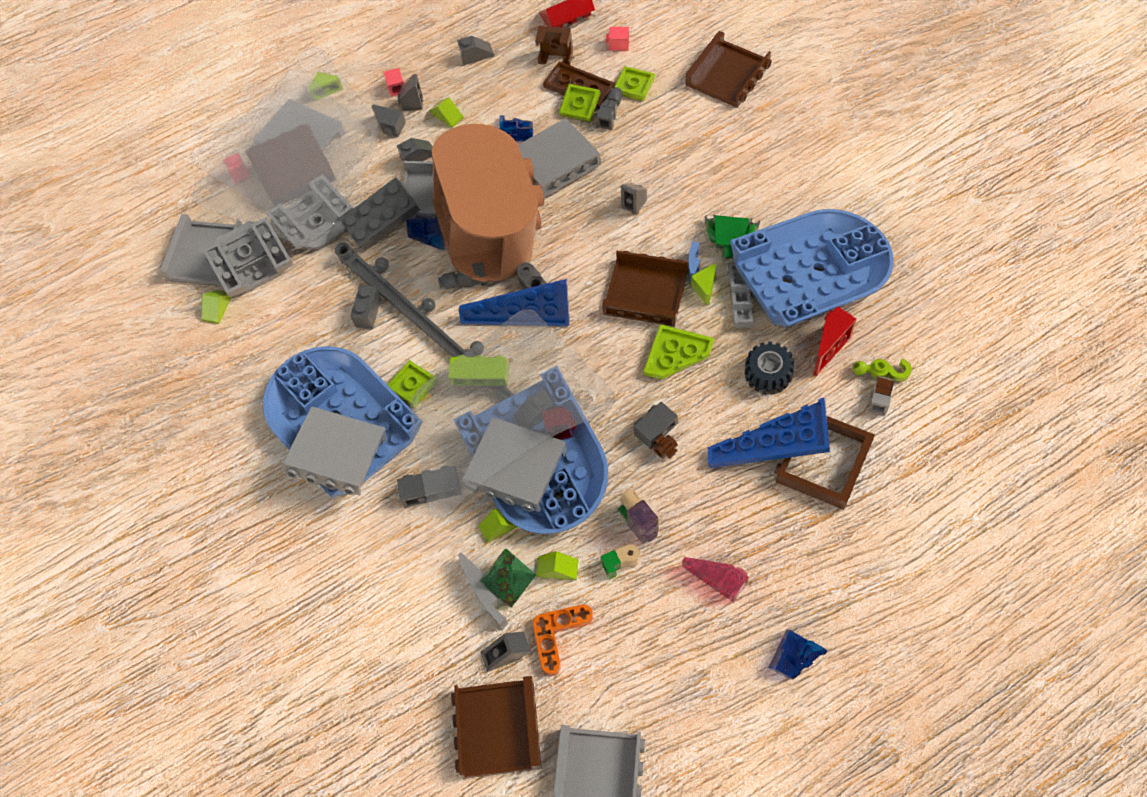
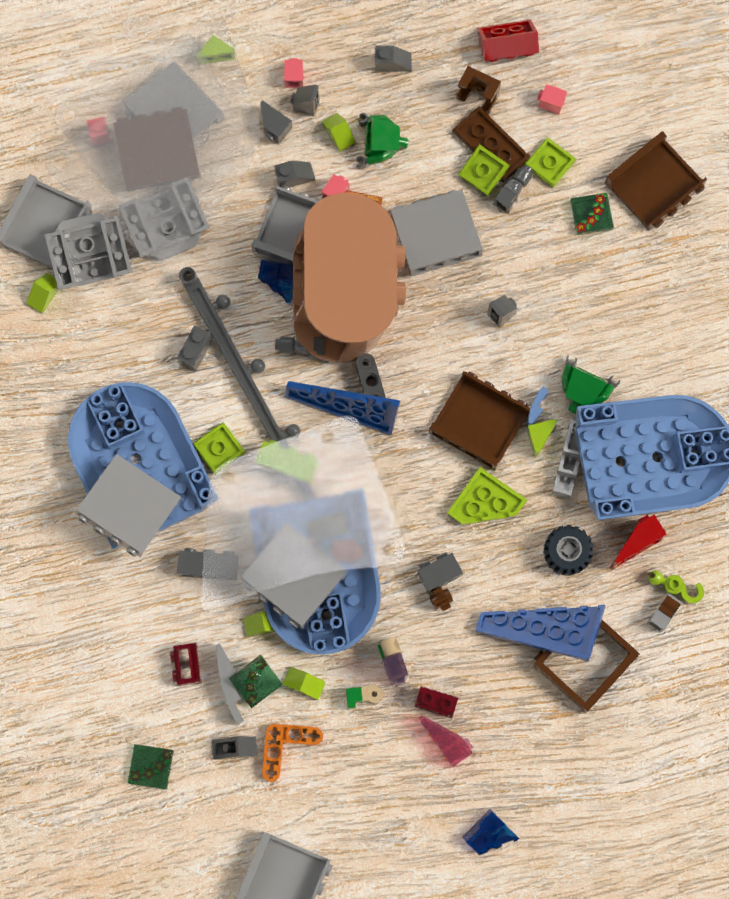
camera: 10 degrees right, 15 degrees up
dark grey brick [339,177,421,251] -> none
reddish brown panel [451,676,542,779] -> none
clear blue slope [499,115,533,141] -> none
none -> clear green tile [127,744,174,790]
none -> dark red window [170,642,202,686]
none -> green torso [356,112,409,169]
none -> dark red window [414,686,458,718]
none -> clear green tile [570,193,614,235]

